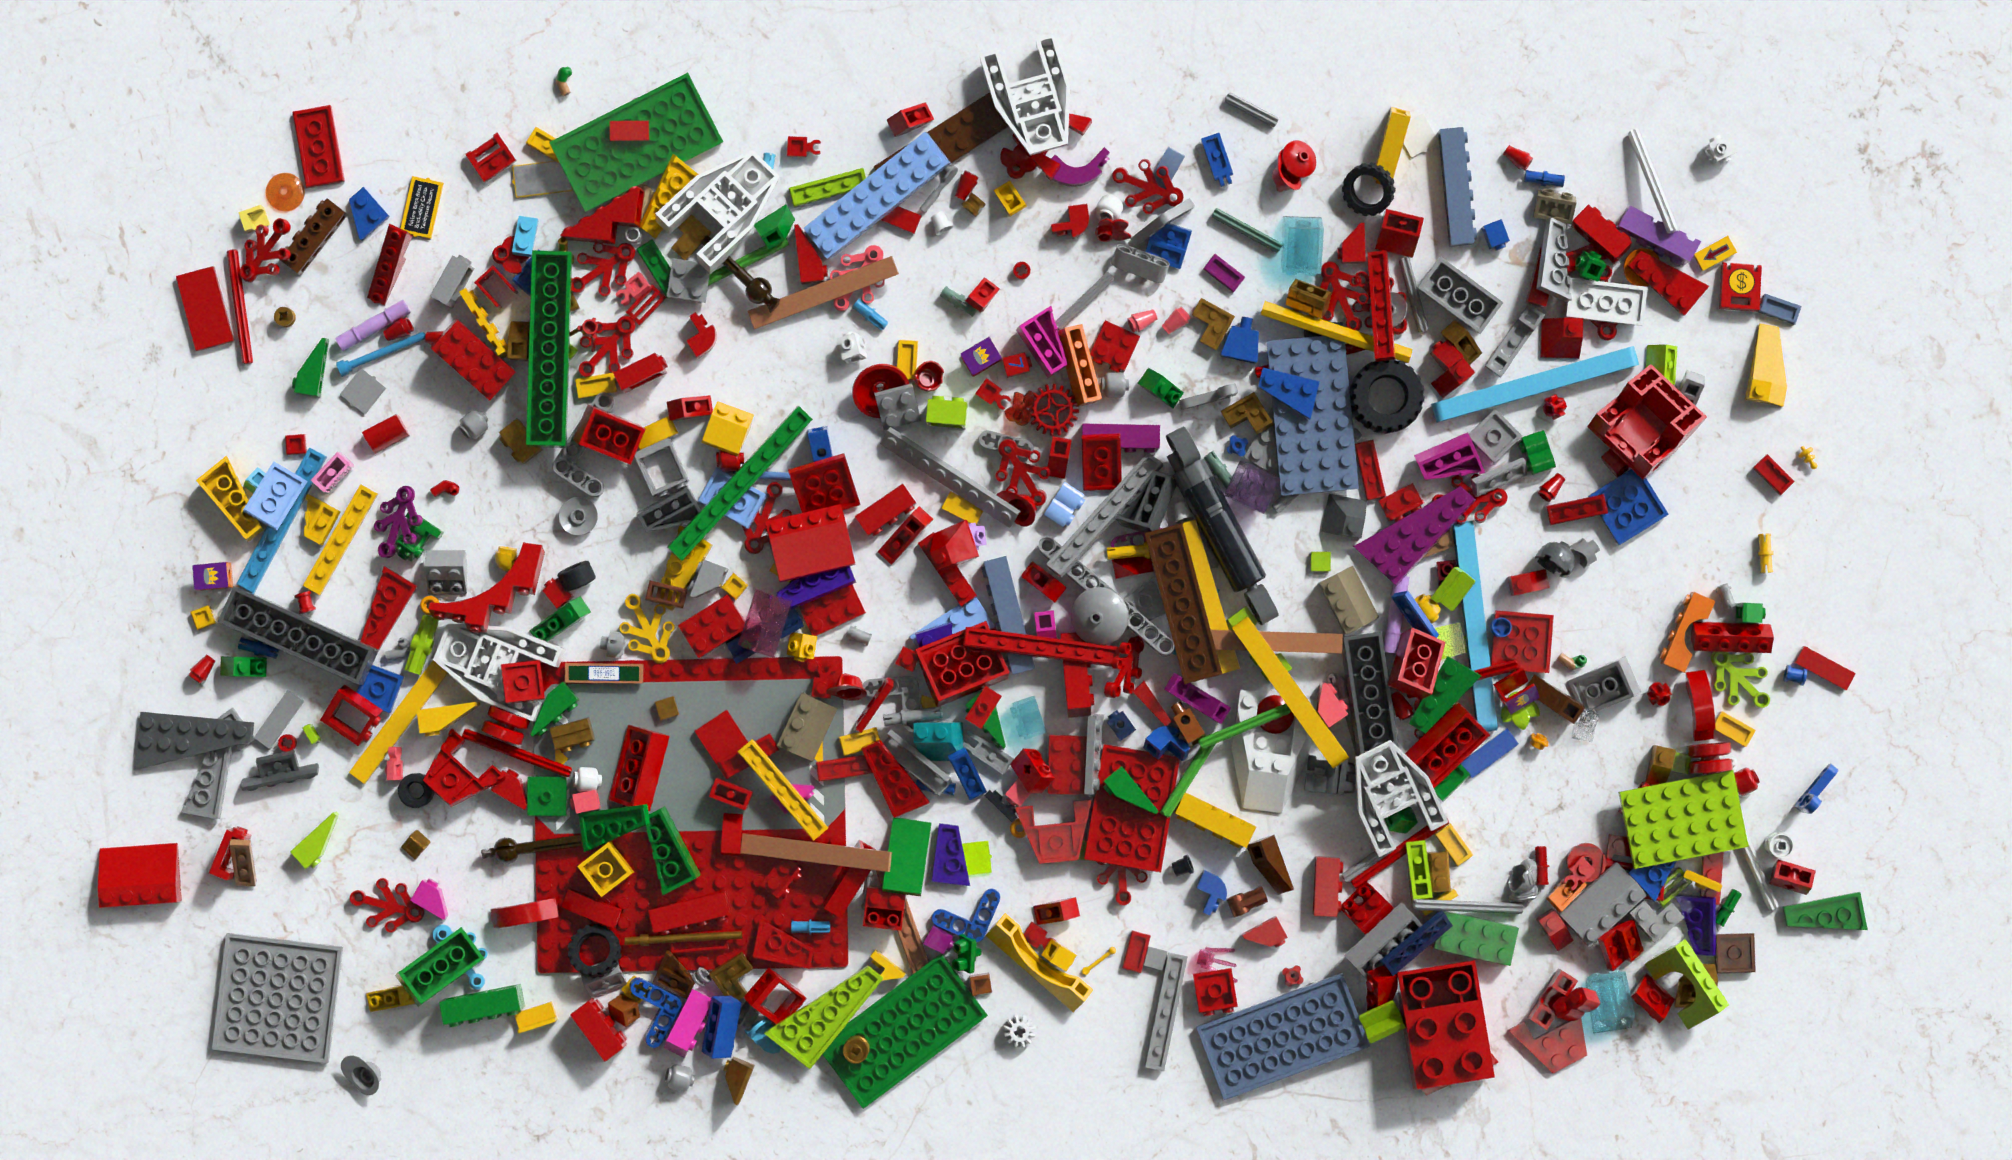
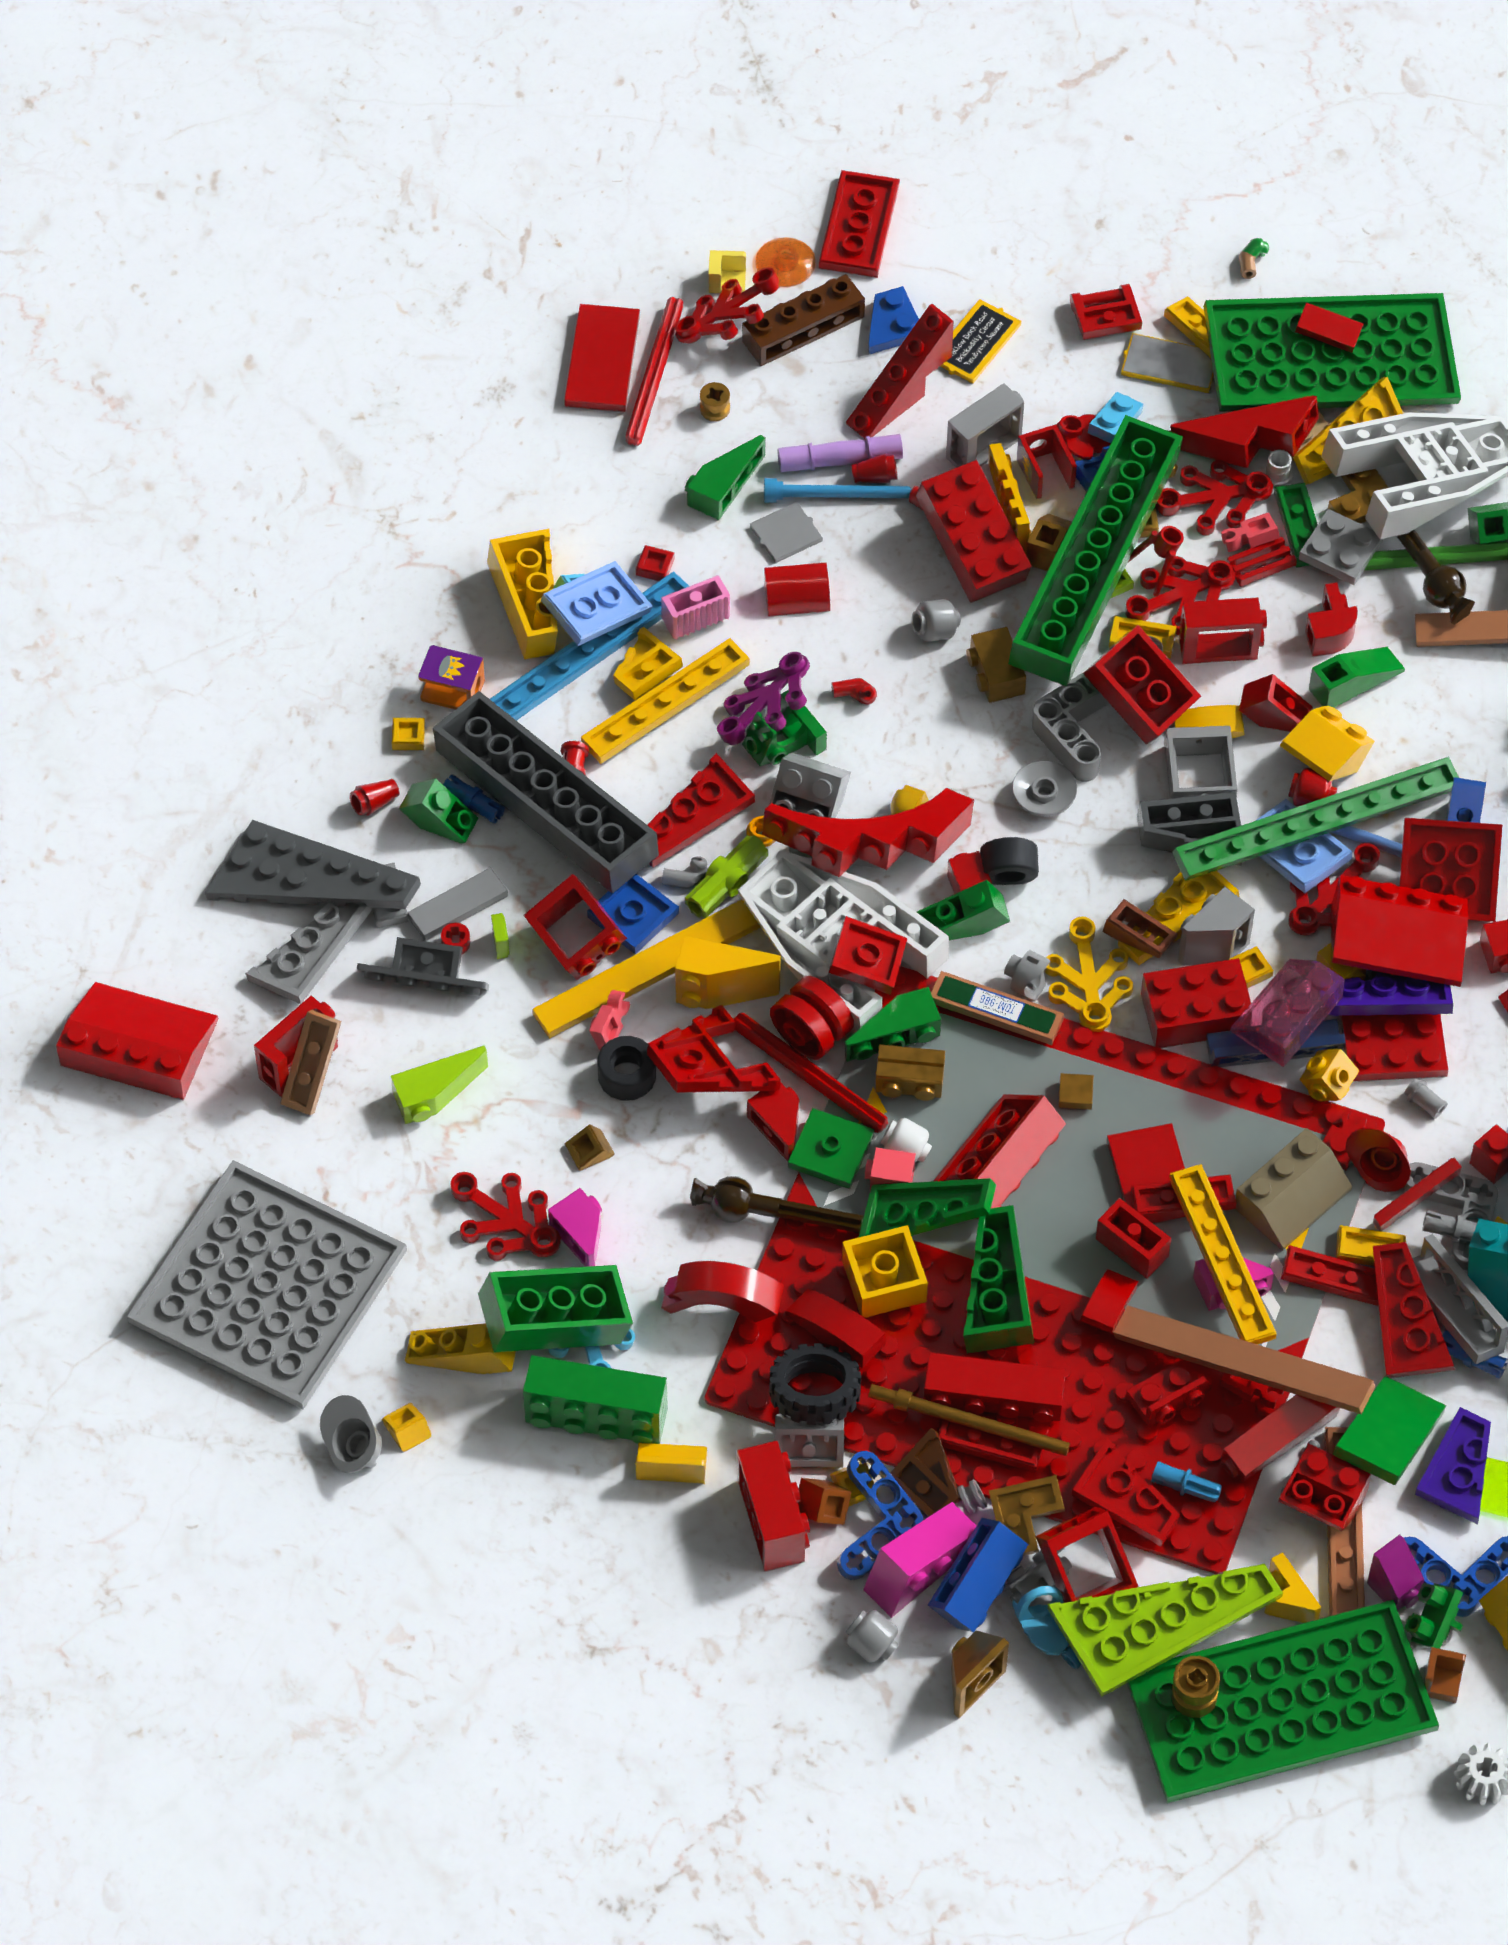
camera: 20 degrees right, 30 degrees down
none -> yellow slope [381,1403,431,1452]
none -> green slope [1309,646,1405,708]

